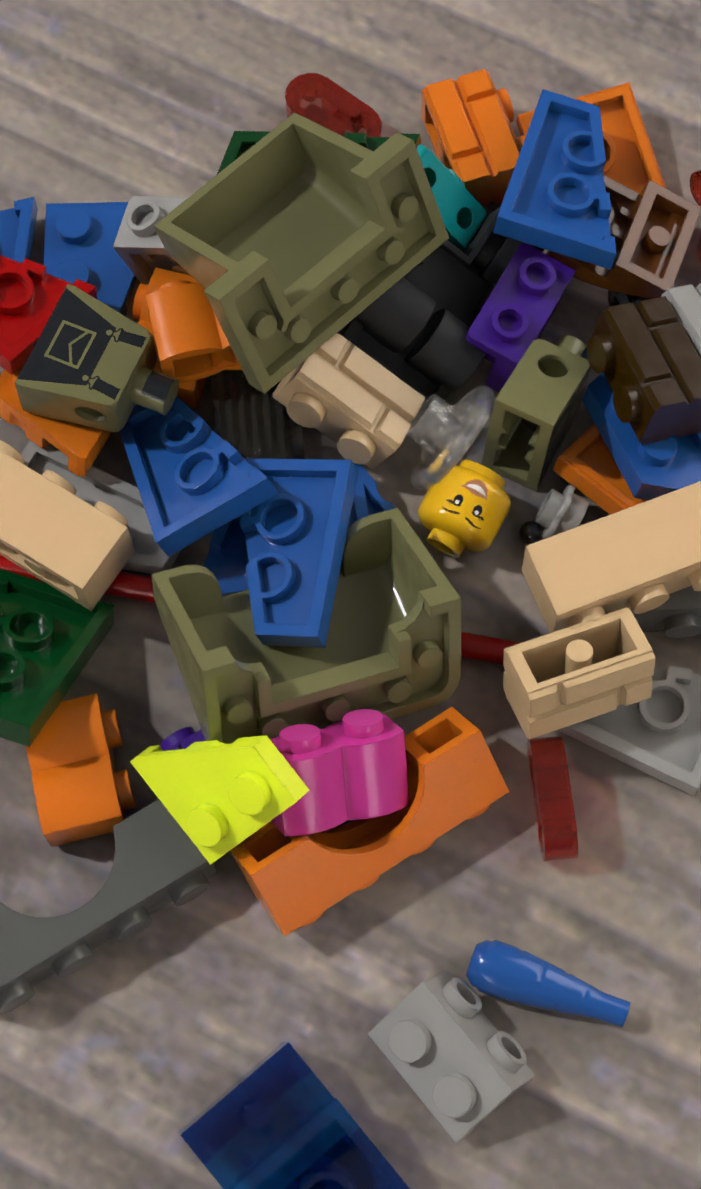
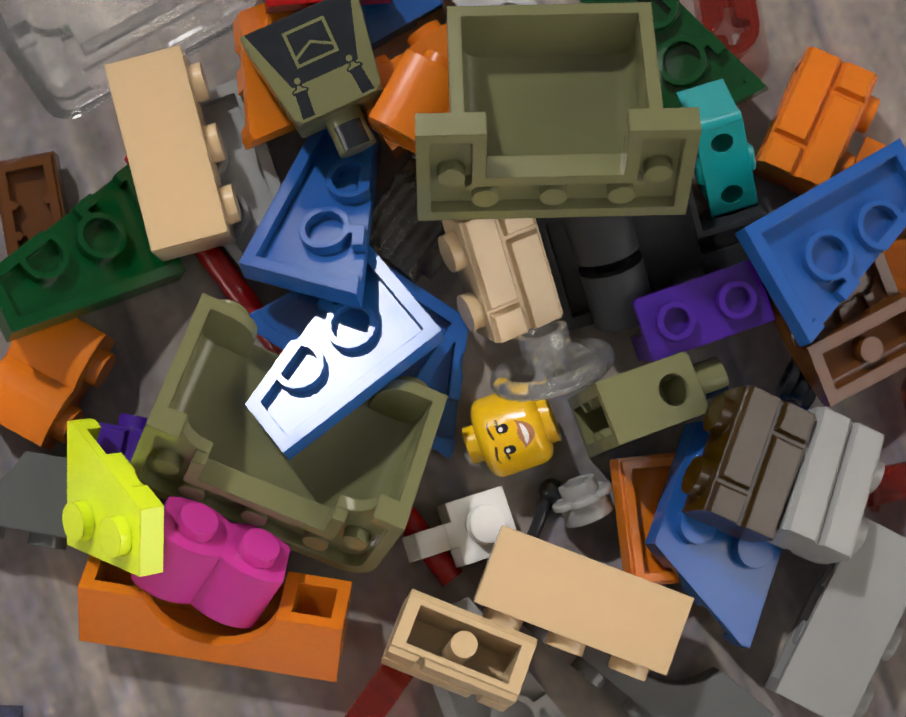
camera: 40 degrees right, 15 degrees up
none -> white plate [402,486,516,568]

